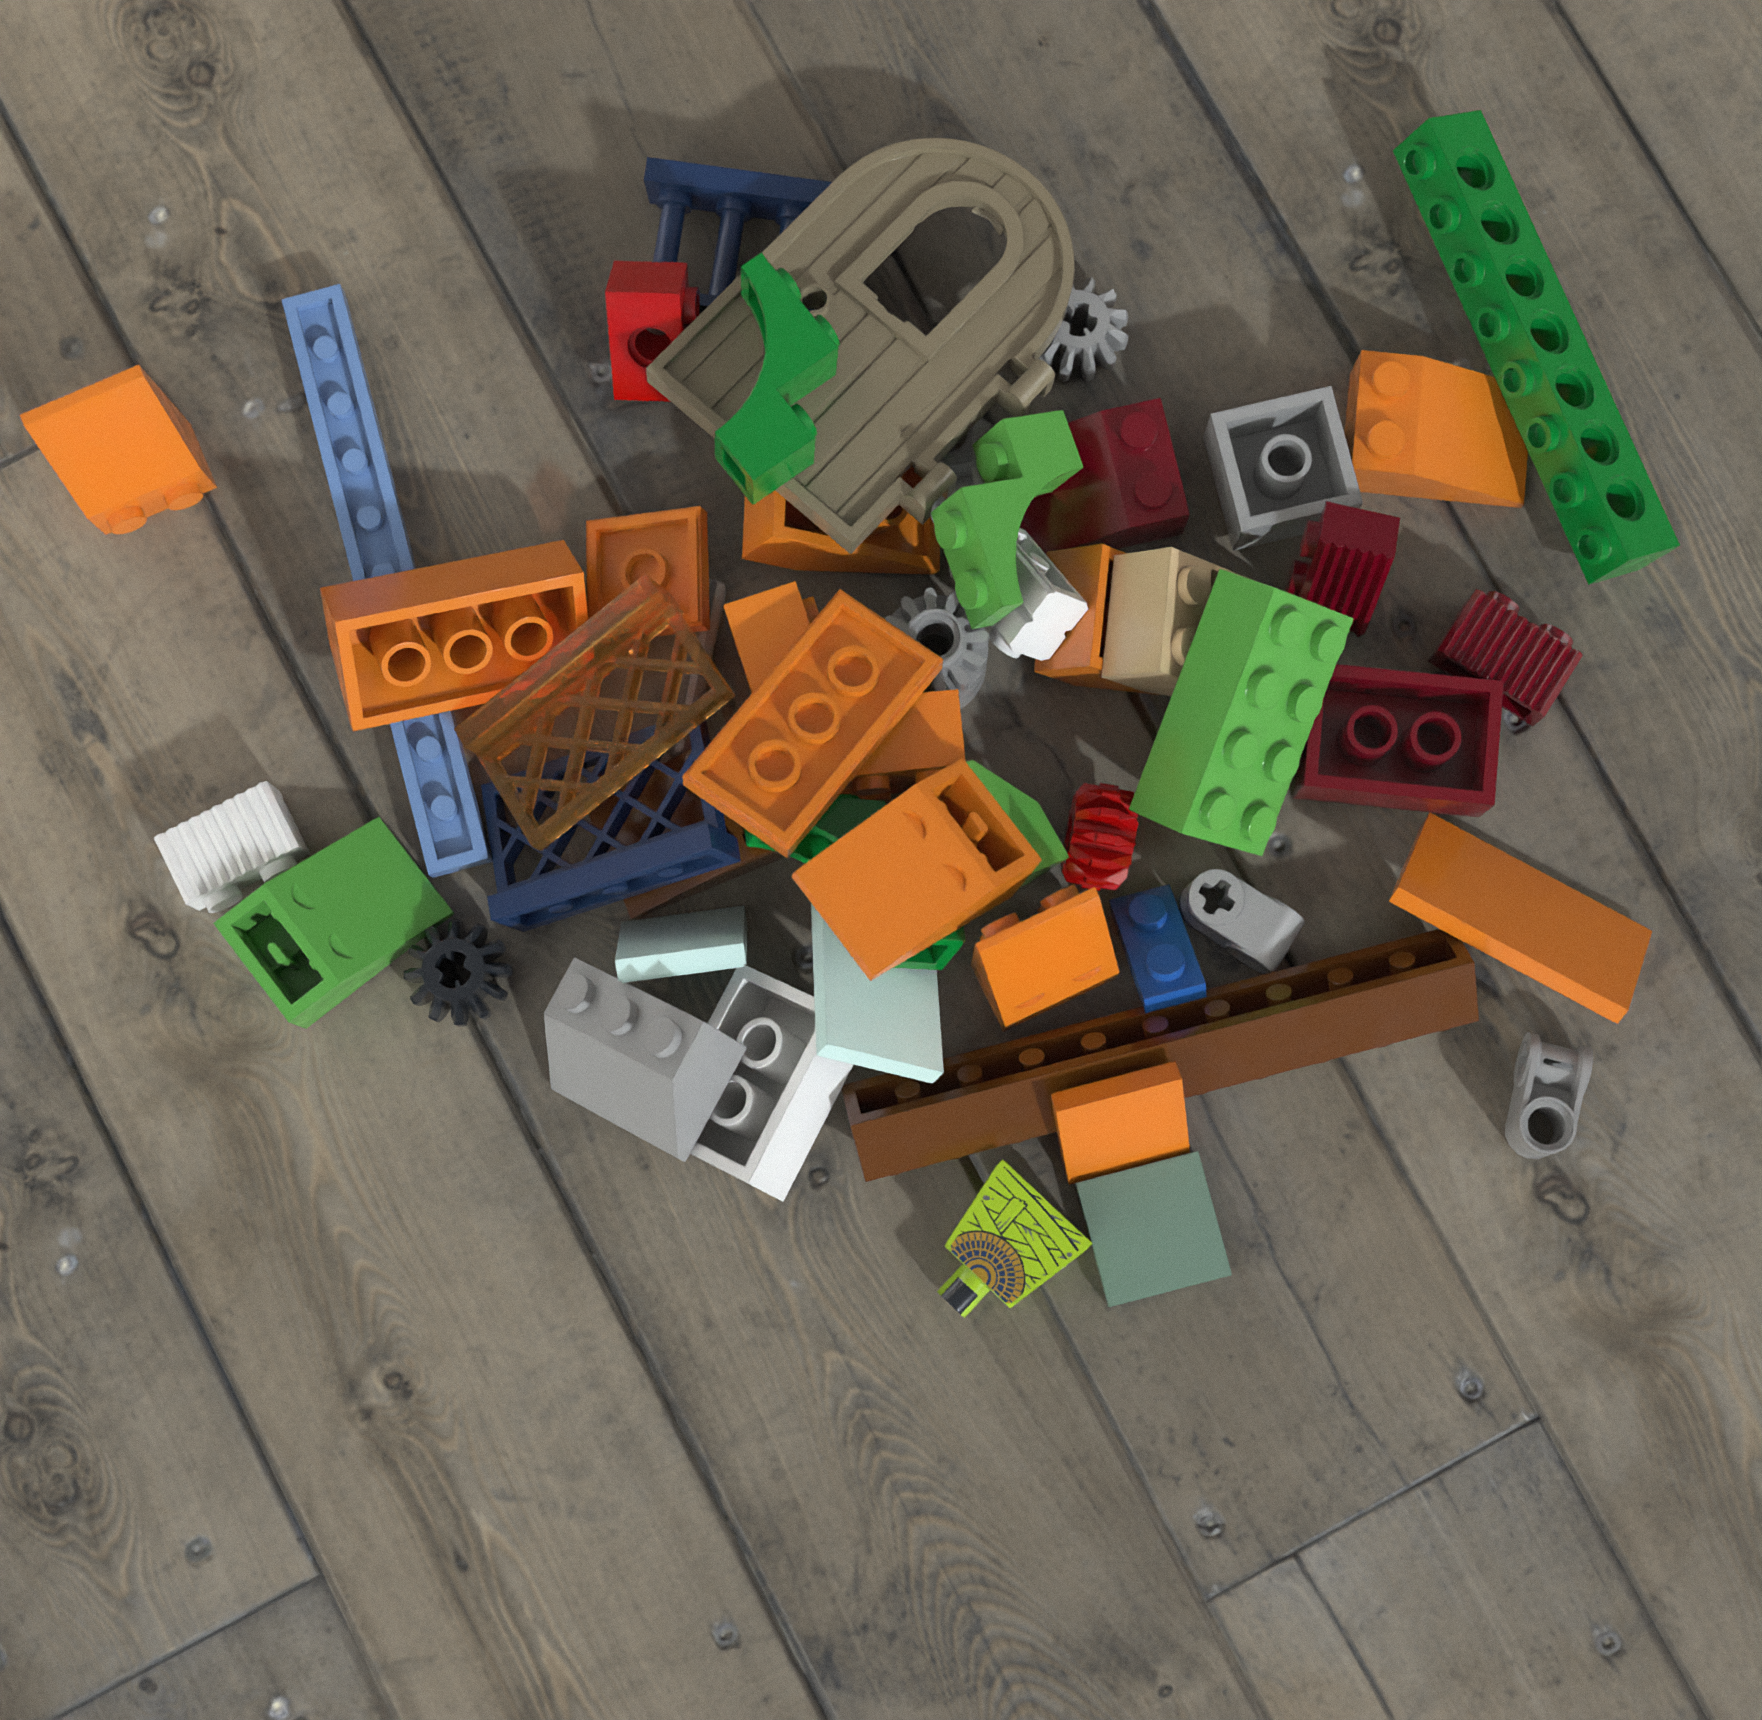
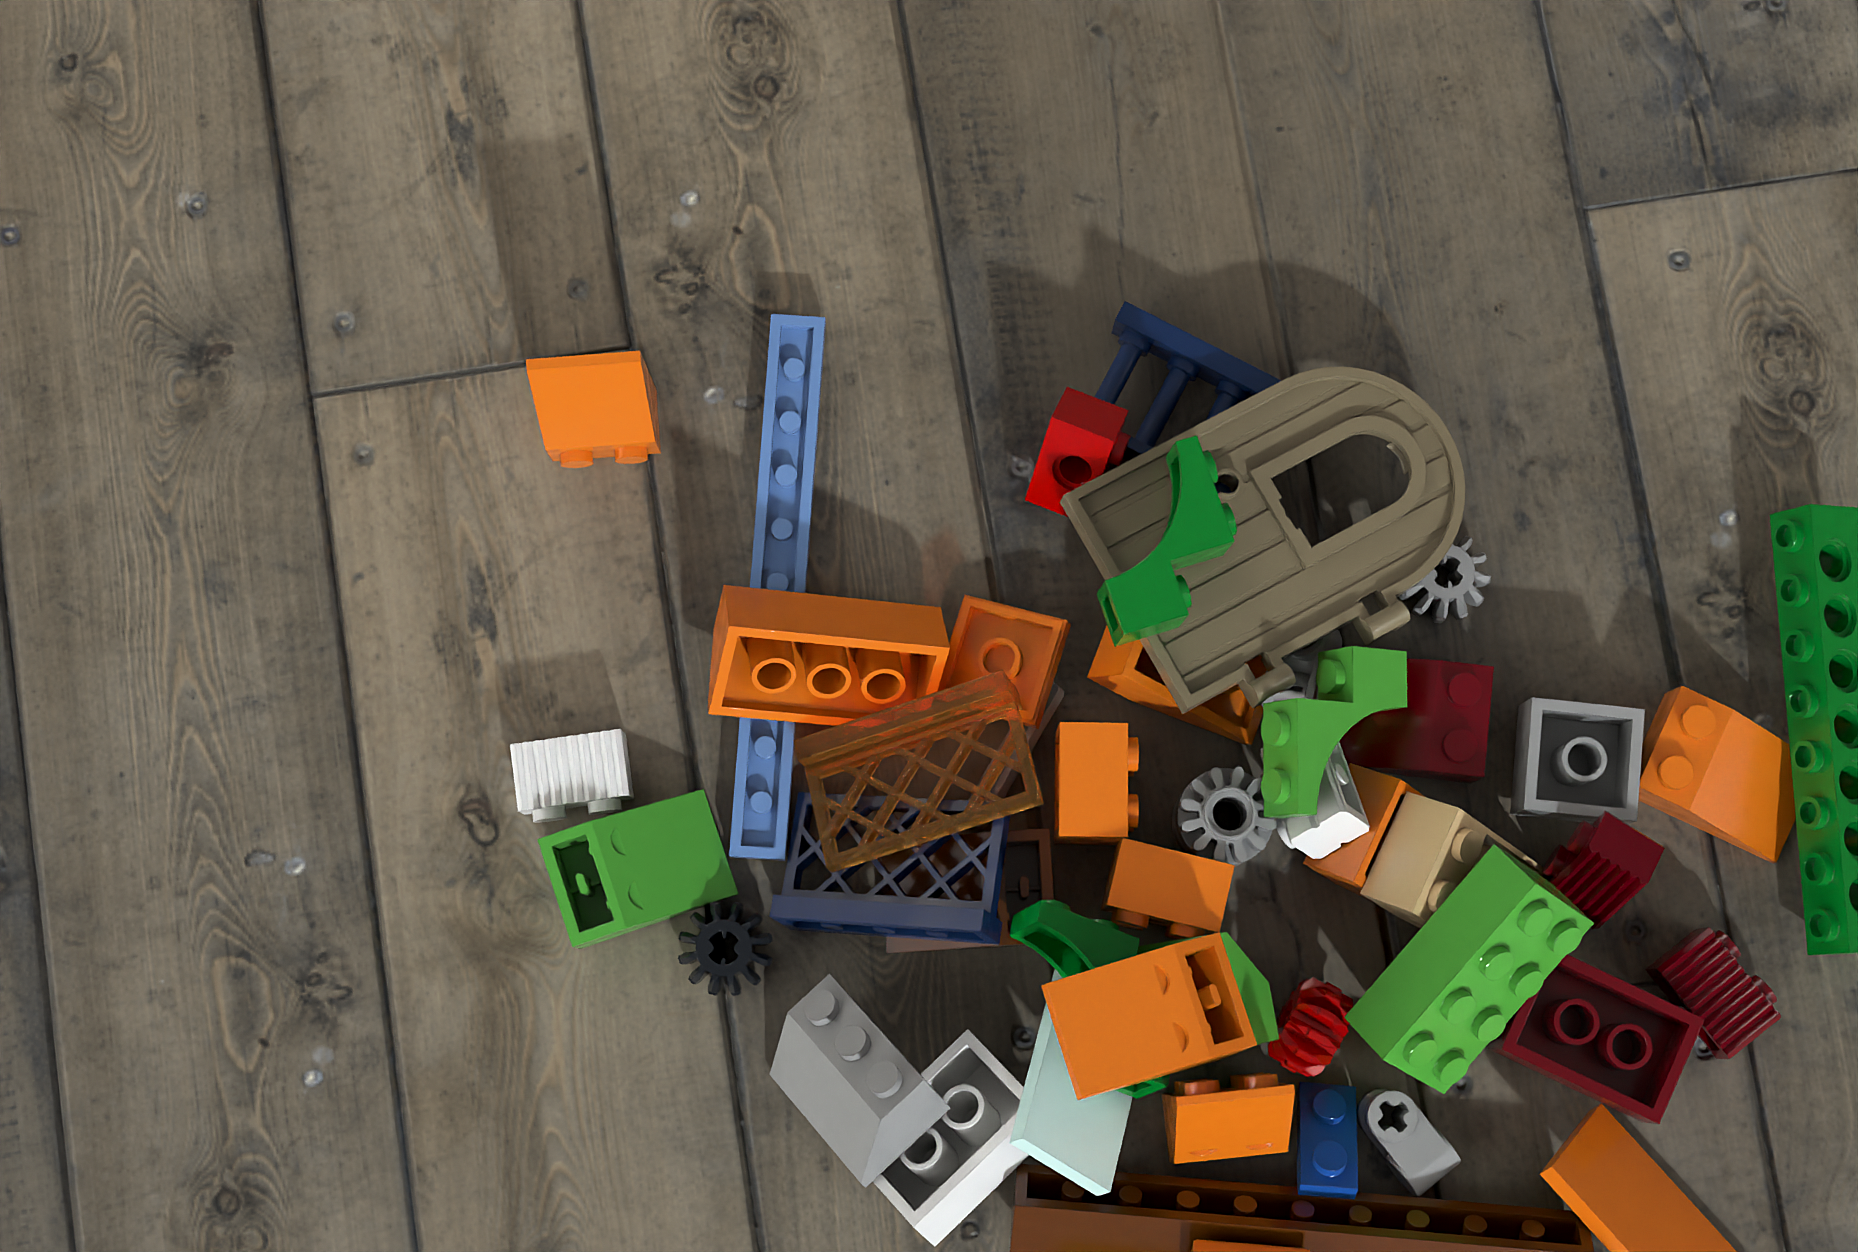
camera: 15 degrees right, 0 degrees up
light aqua tile [615,906,747,983] -> none
orange tile [682,589,943,859] -> none

